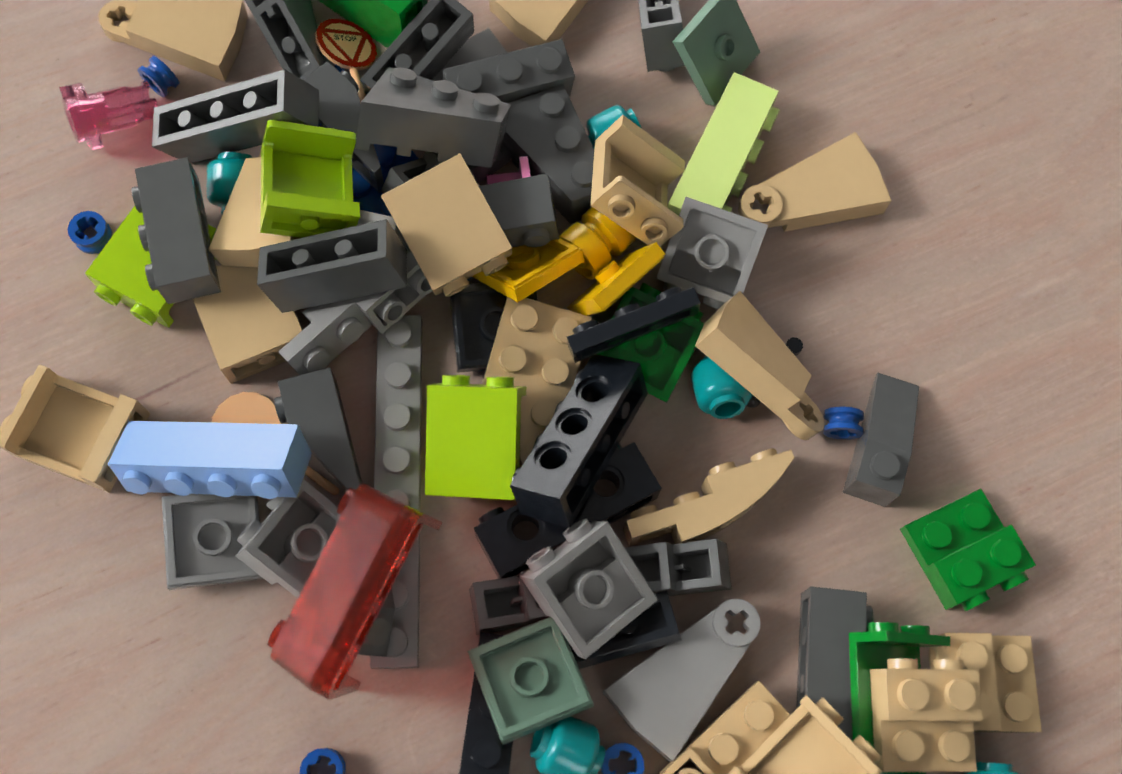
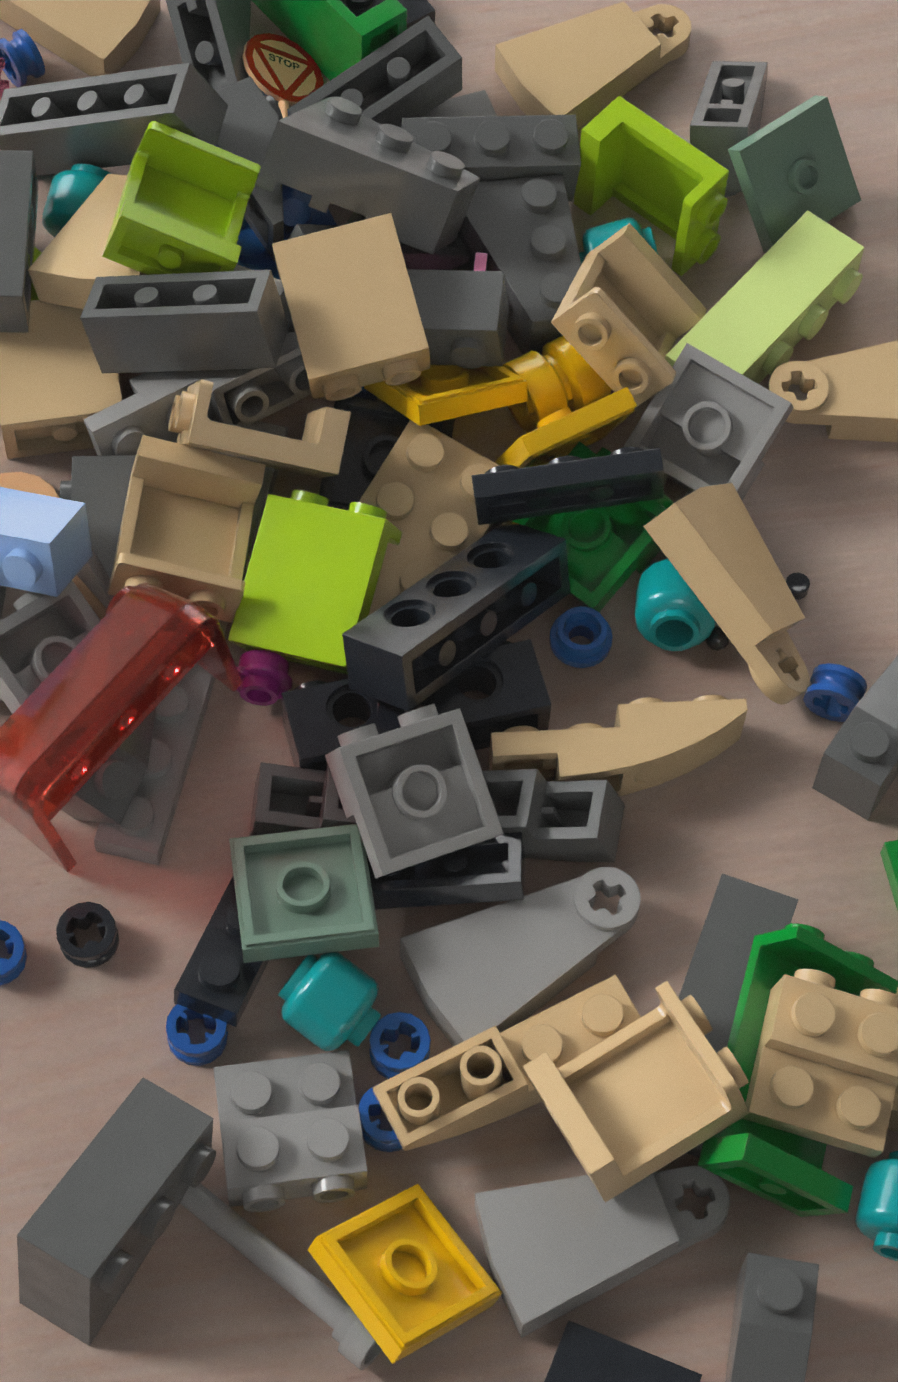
camera: 15 degrees right, 10 degrees down
none -> black bush [56,902,119,968]
none -> tan panel [108,435,266,623]
none -> tan panel [168,380,351,478]
none -> magenta plate [230,650,293,706]
none -> blue plate [549,606,613,668]
none -> lime panel [573,96,729,276]

